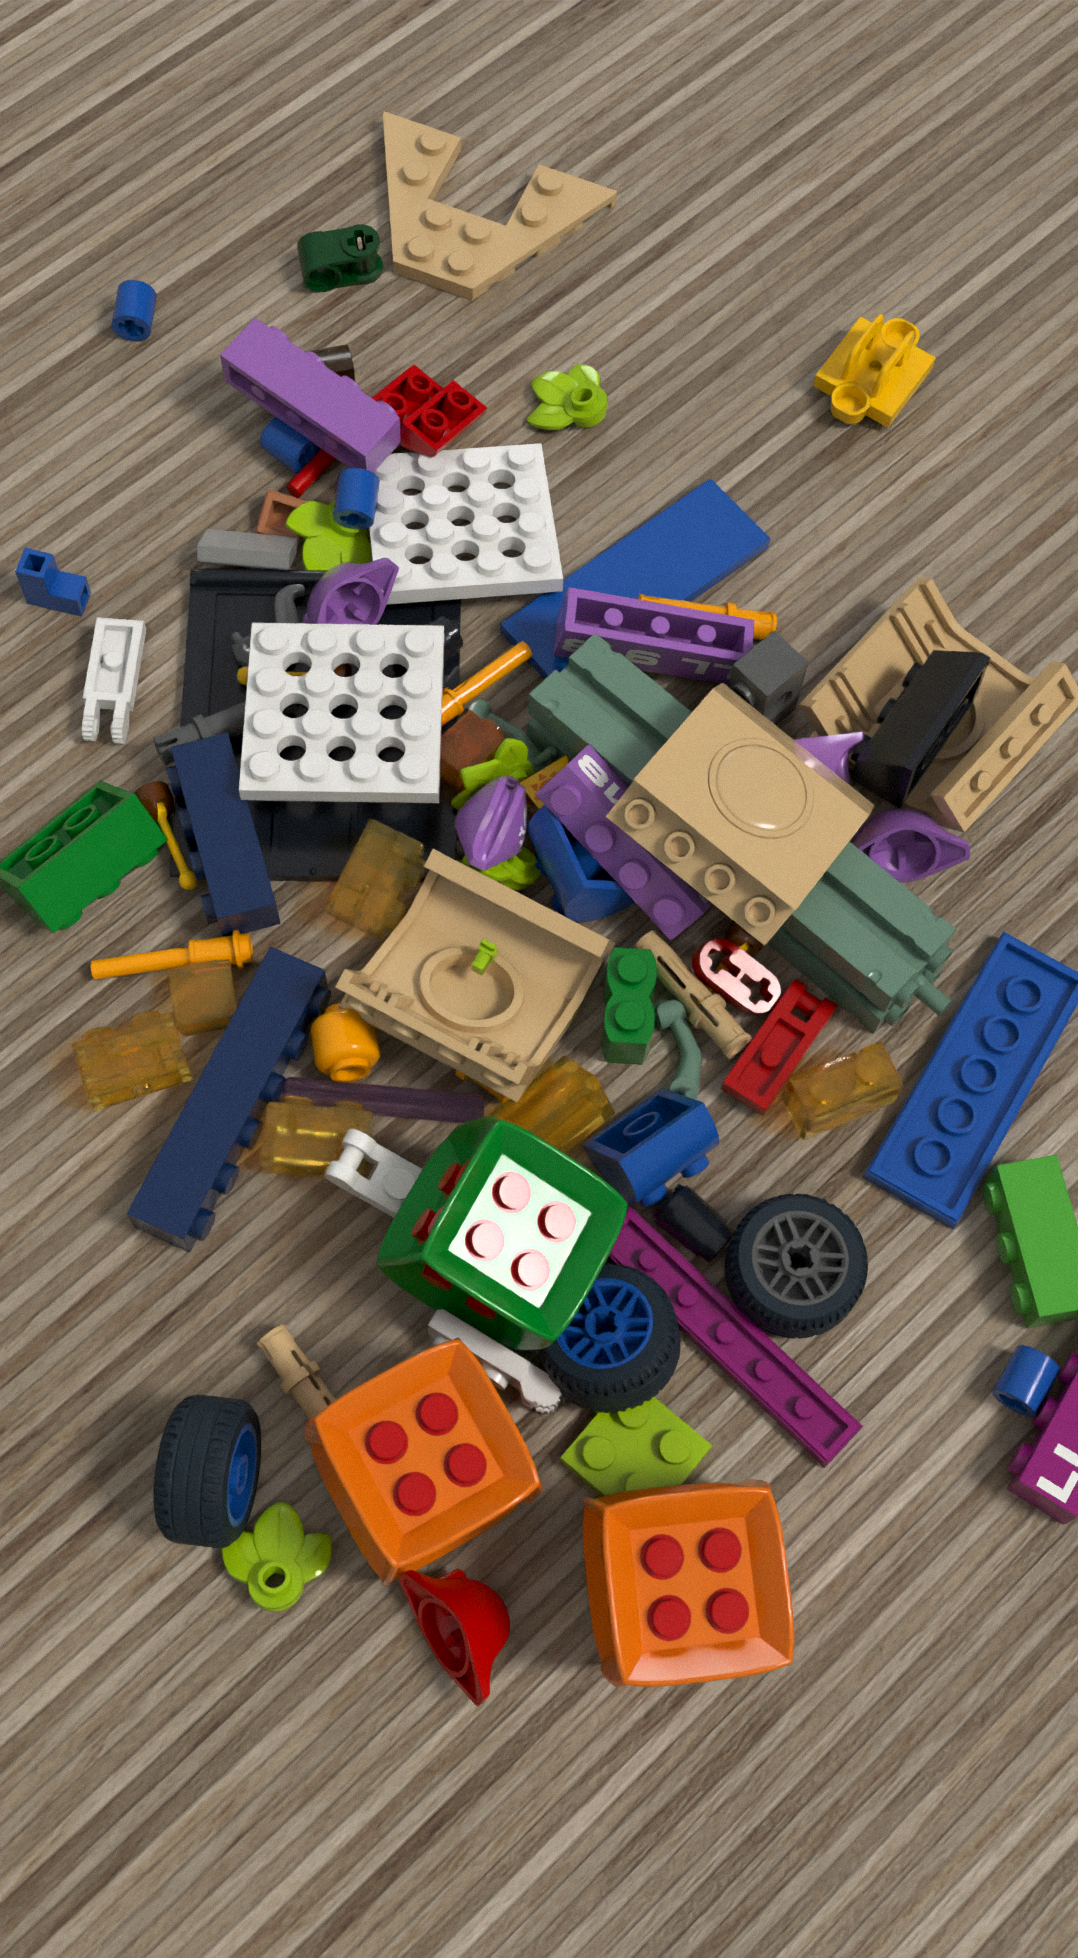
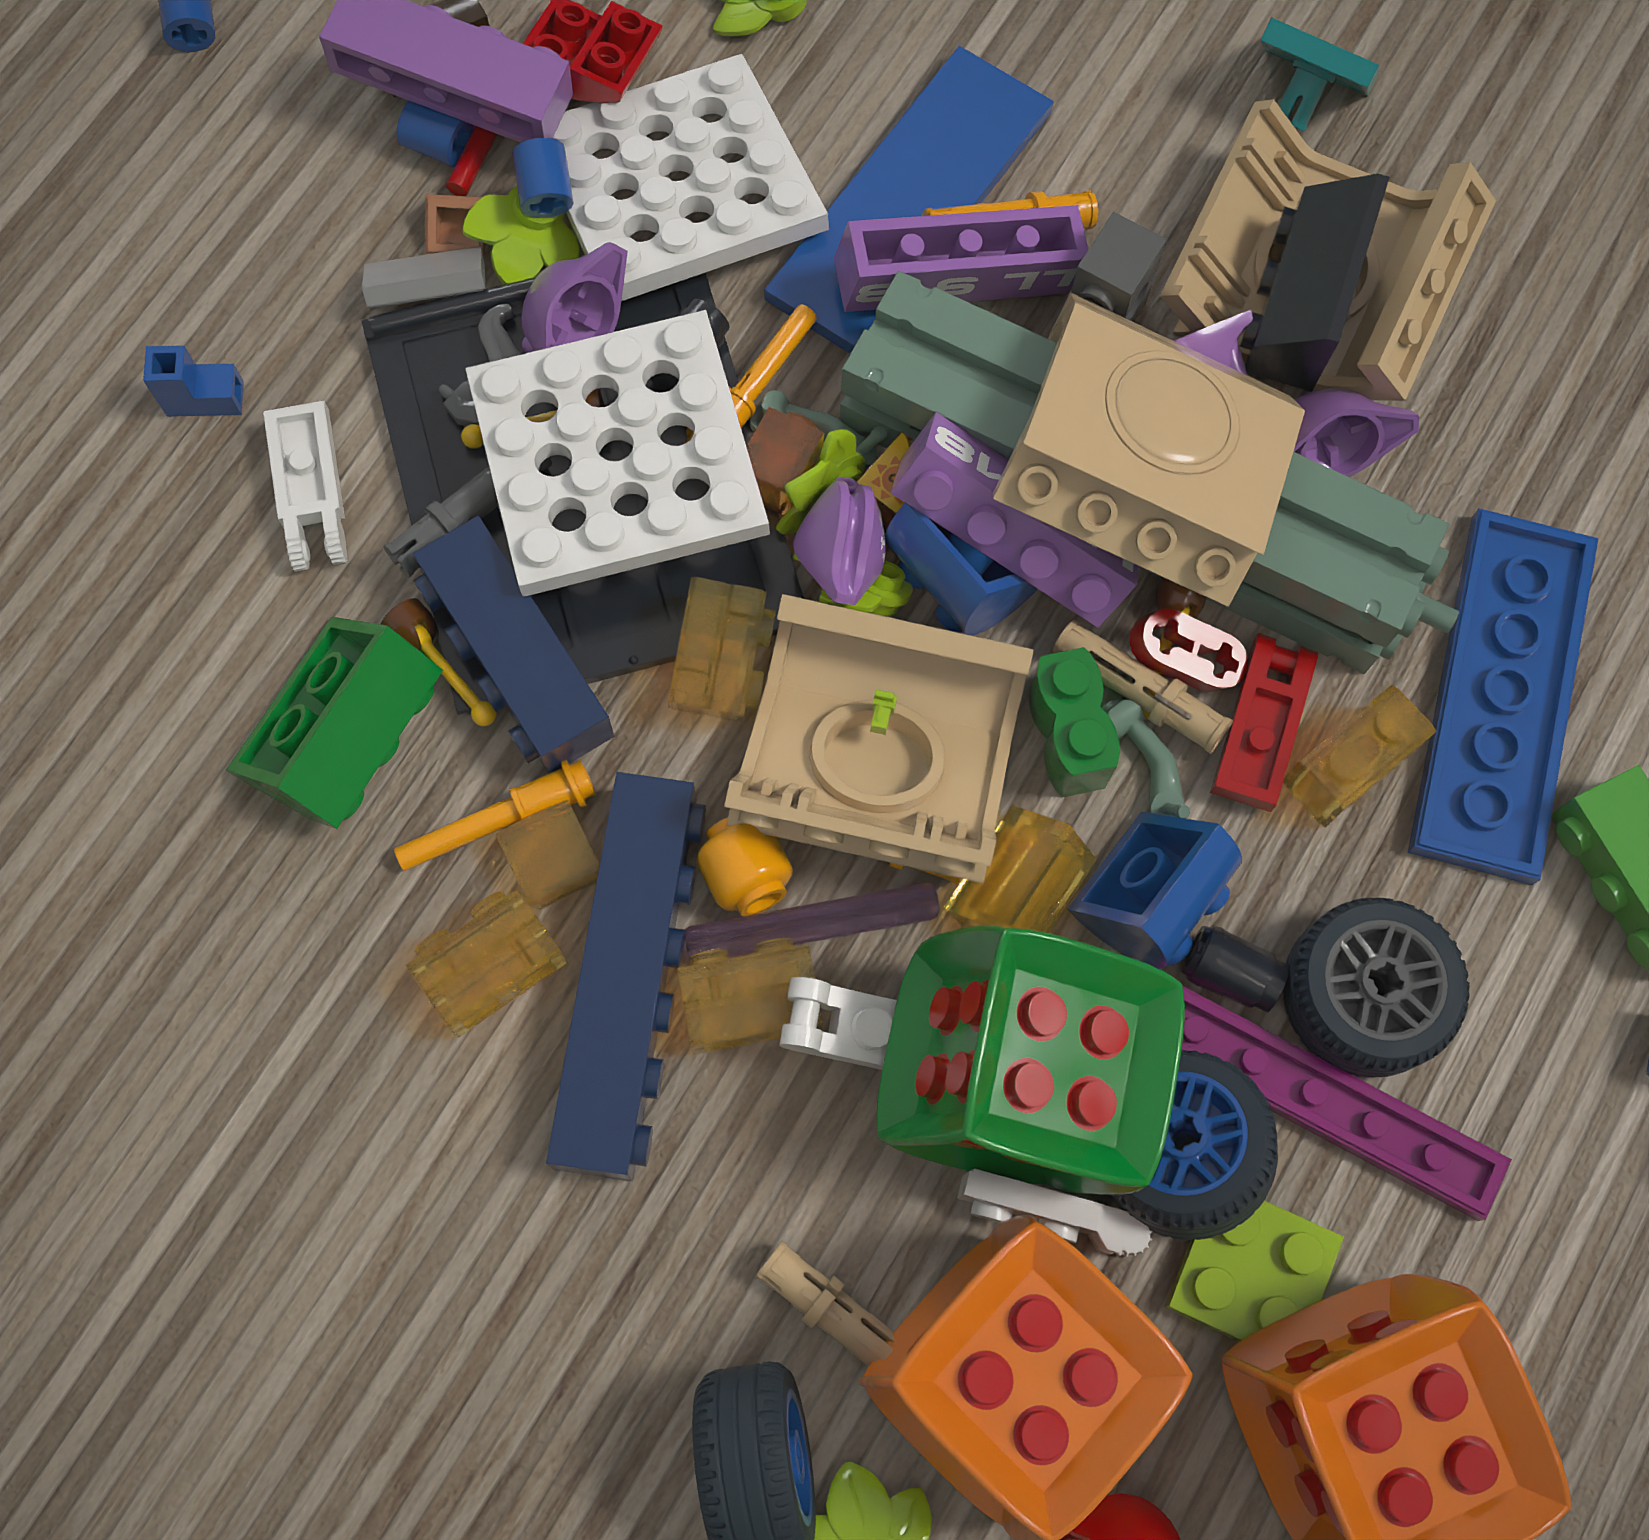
camera: 15 degrees left, 5 degrees up
none -> teal tile [1260,17,1379,132]

